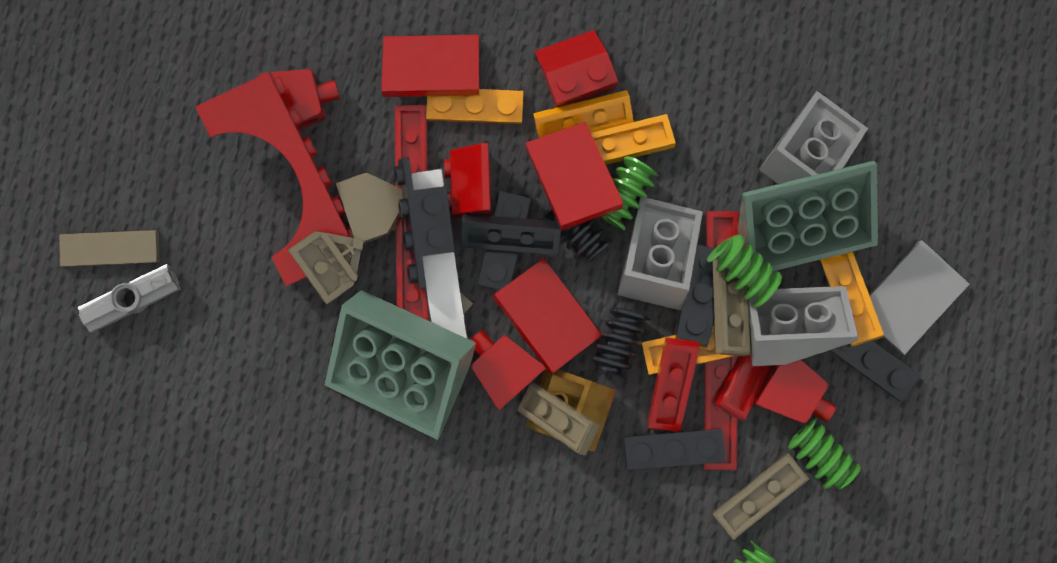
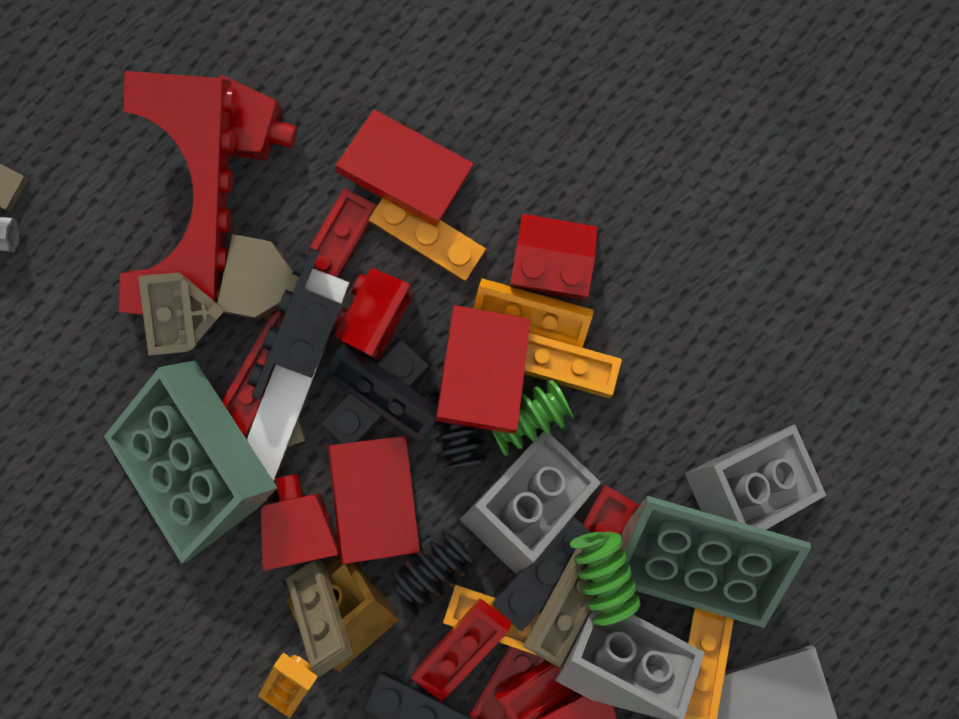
camera: 30 degrees right, 0 degrees up
none -> light orange plate [258,653,318,718]

